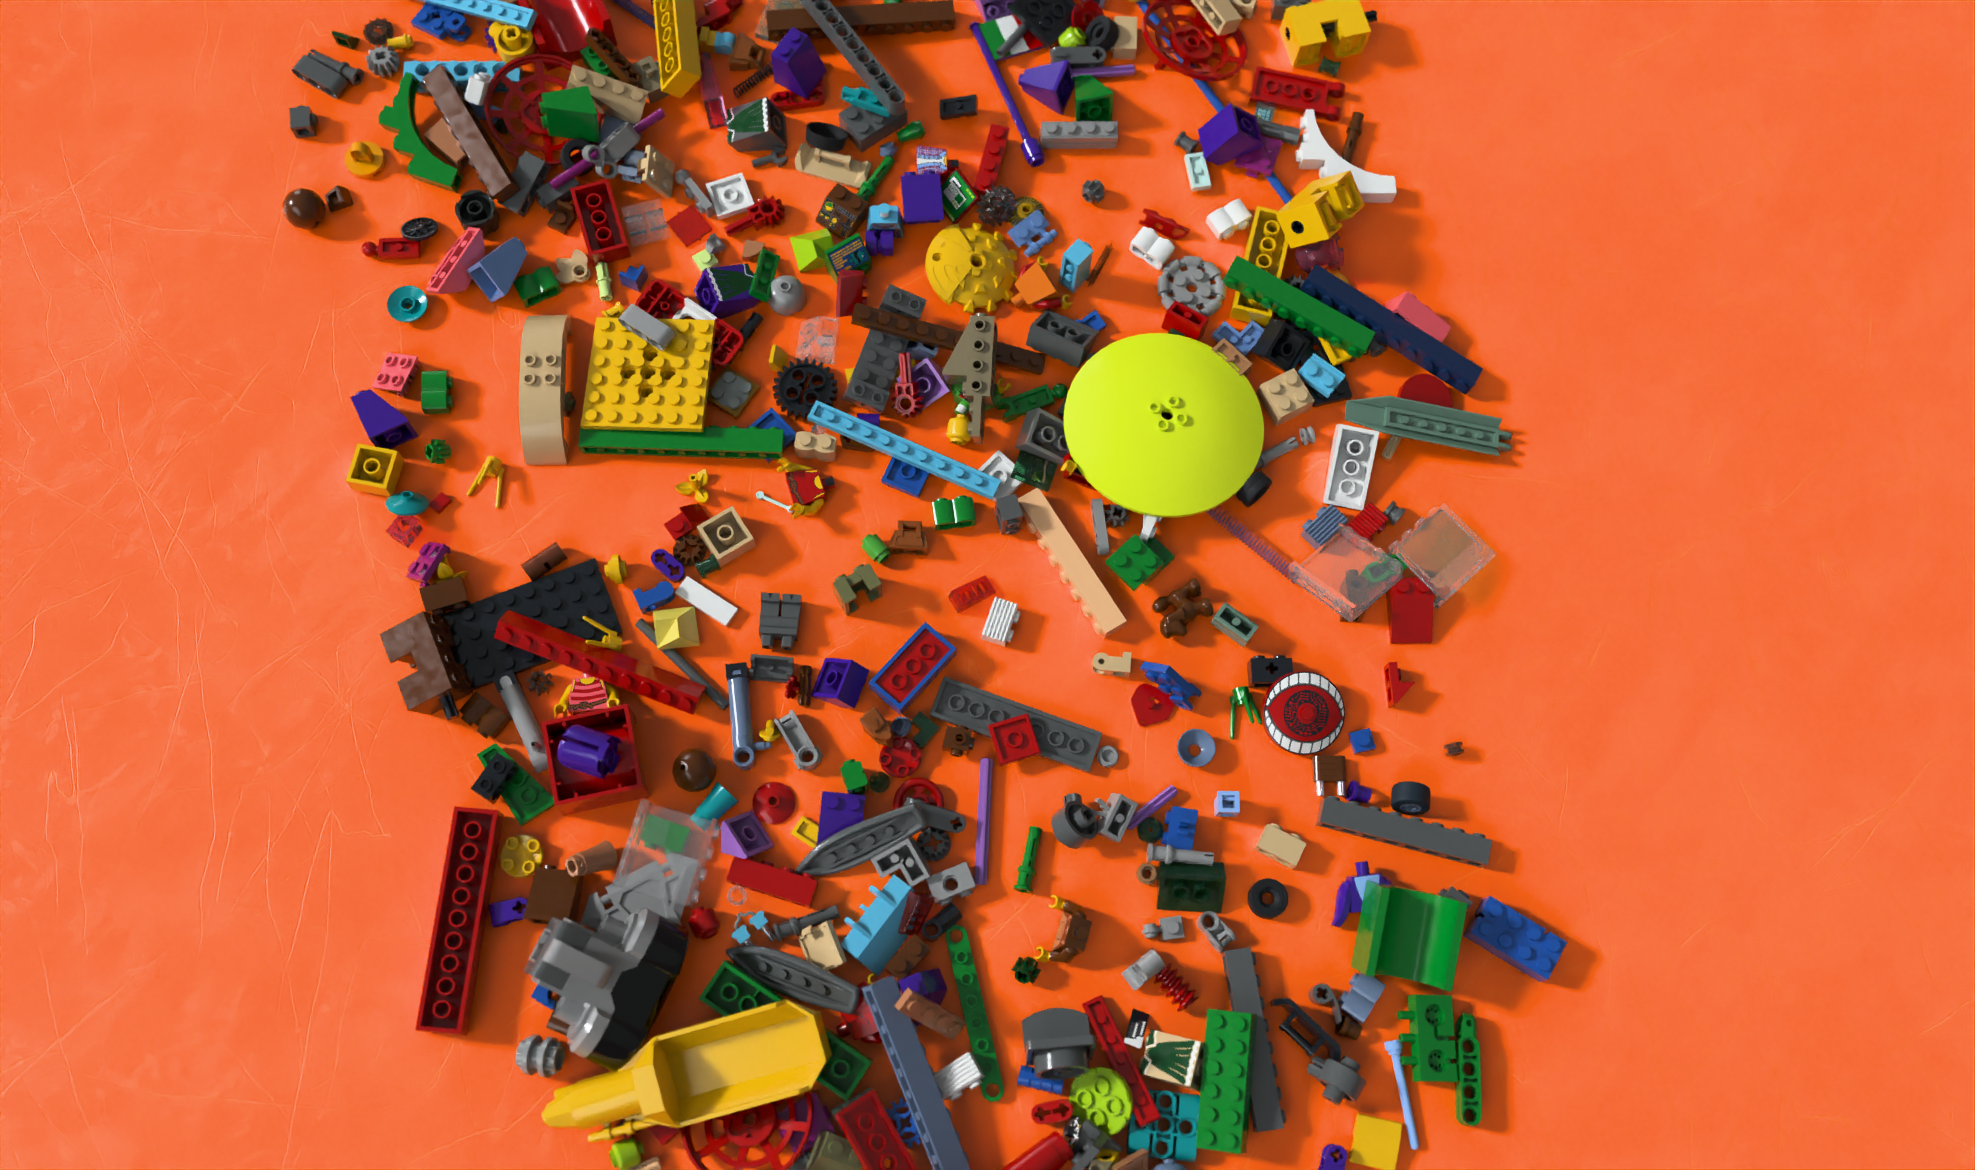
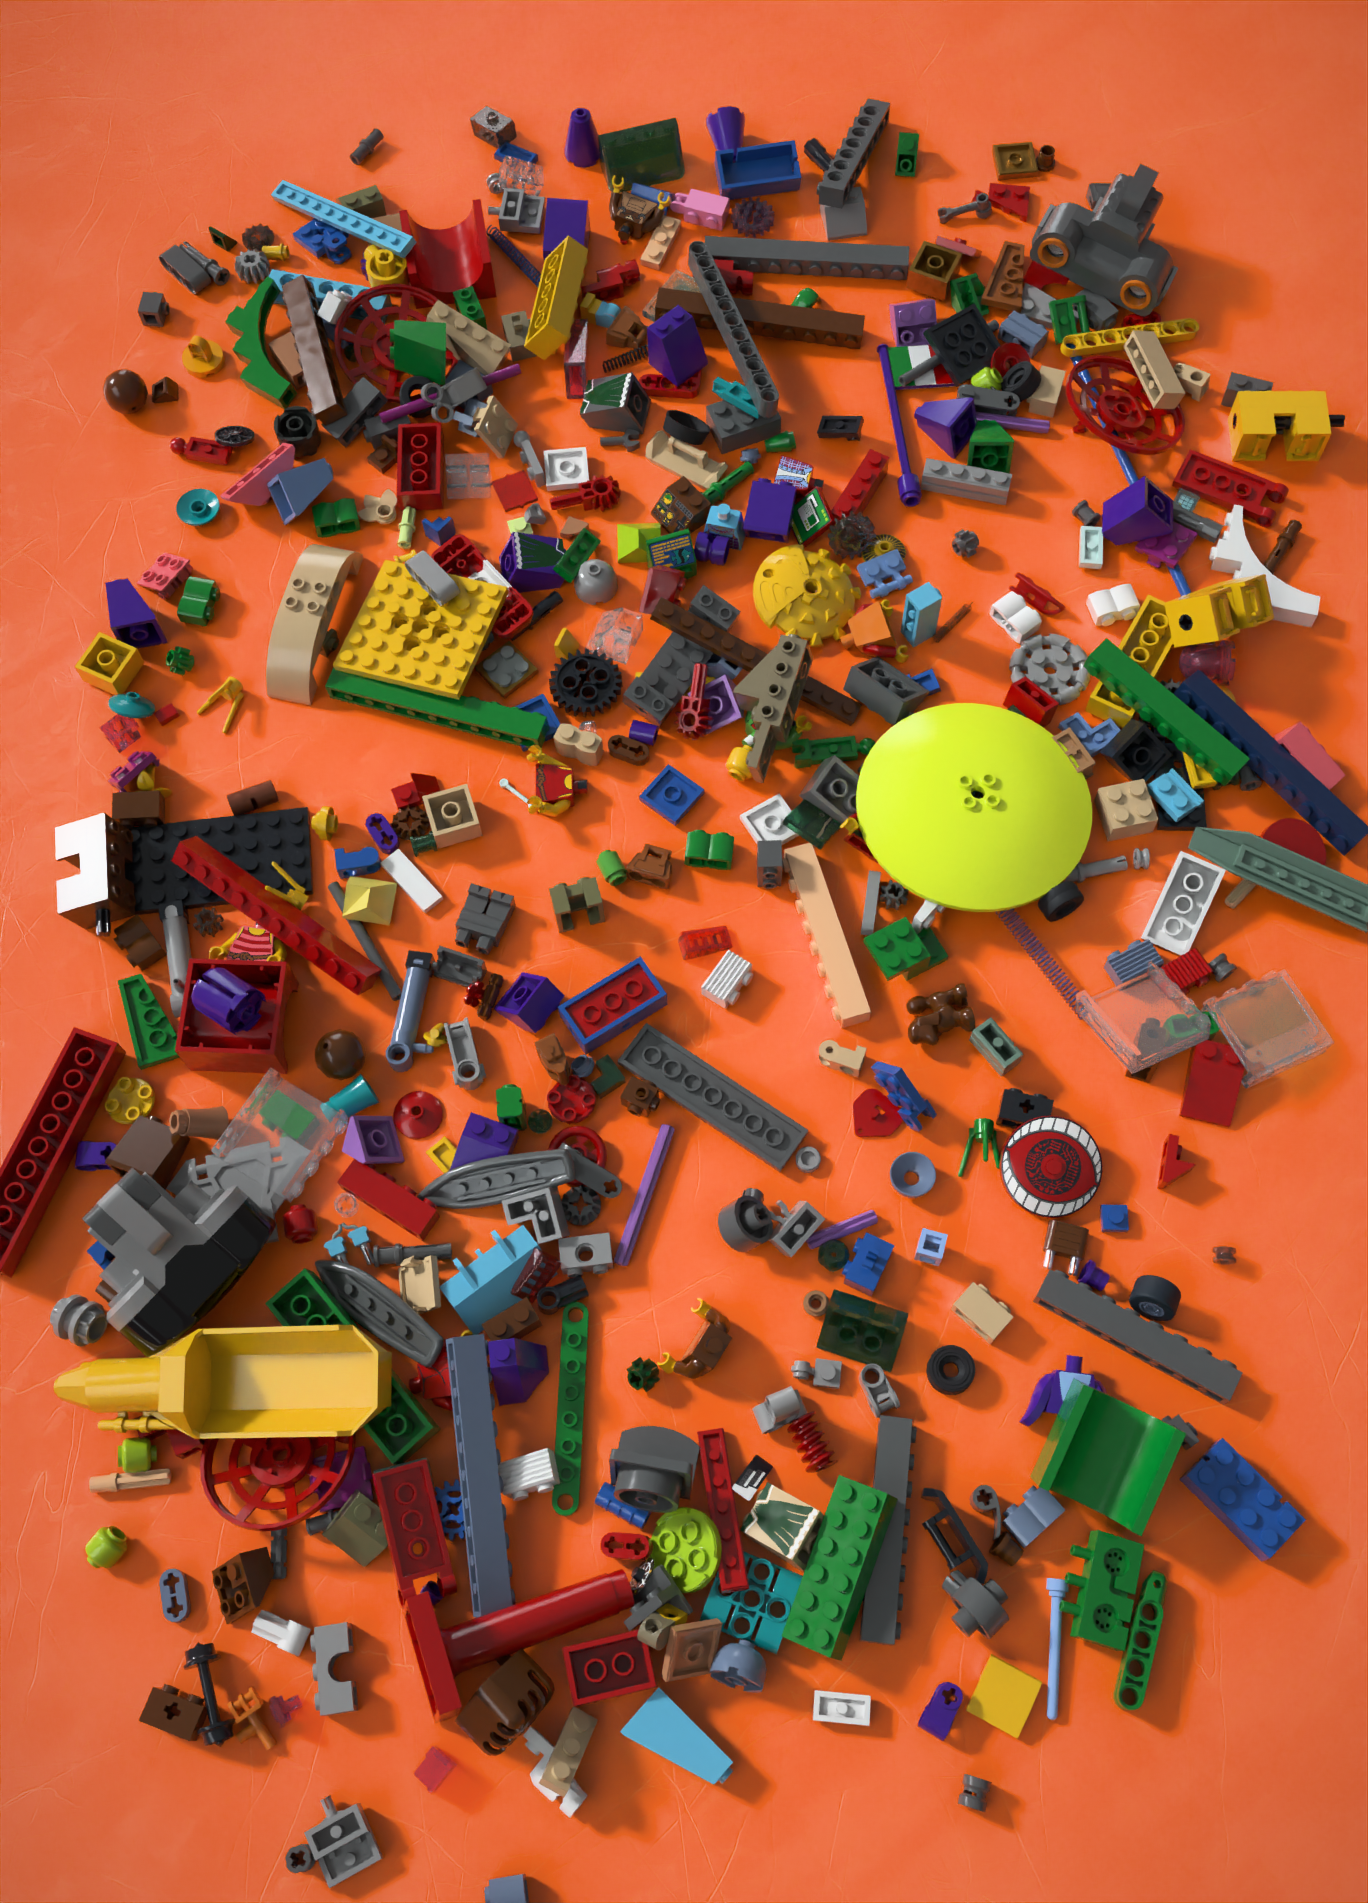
camera: 25 degrees right, 5 degrees down
black brick [470,753,519,805] -> none
reddish brown beam [585,28,641,87] -> none
yellow plant [675,469,709,503] -> none
medium azure plate [808,400,1001,500] -> none
nougat plate [895,988,966,1040] -> none
red tile [988,713,1041,767] -> none
green pin [1013,826,1043,894] -> none
light grey pin [1146,843,1214,866] -> none
clear green bush [1317,56,1341,78] -> none

